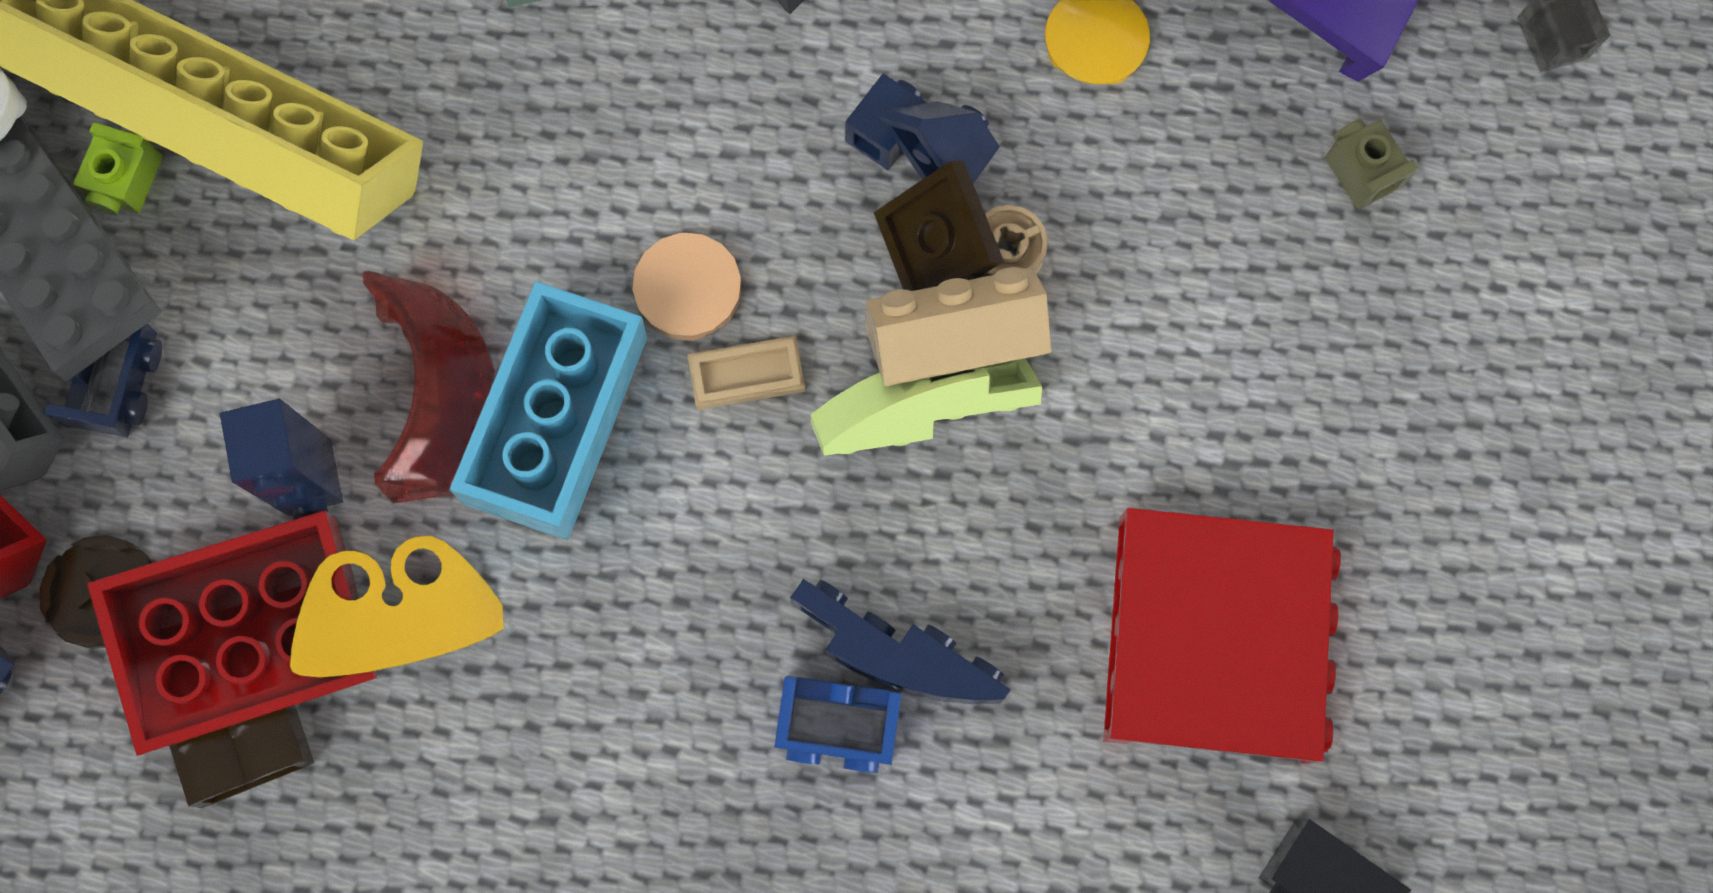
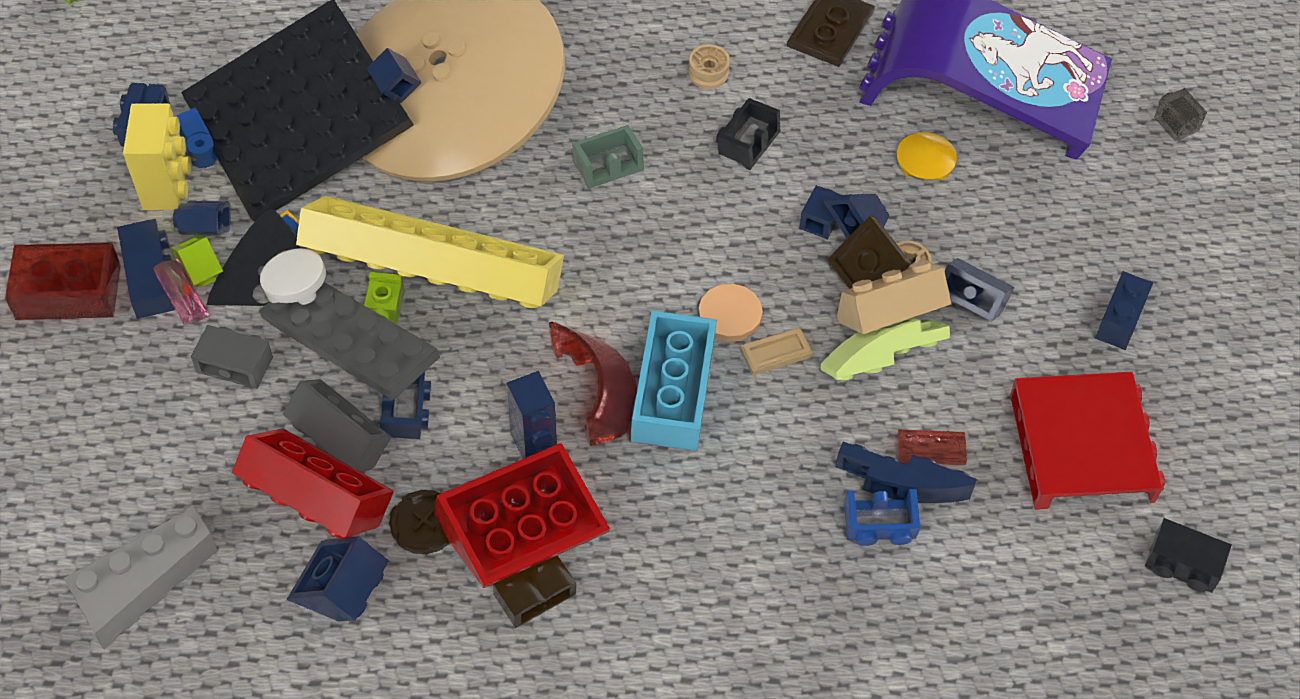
camera: 10 degrees left, 20 degrees down
yellow piece [290,536,504,677] -> none
olive brick [1325,119,1419,210] -> none
none -> clear red tile [897,429,967,465]
none -> dark blue brick [945,258,1015,321]
none -> dark blue brick [1095,271,1153,350]

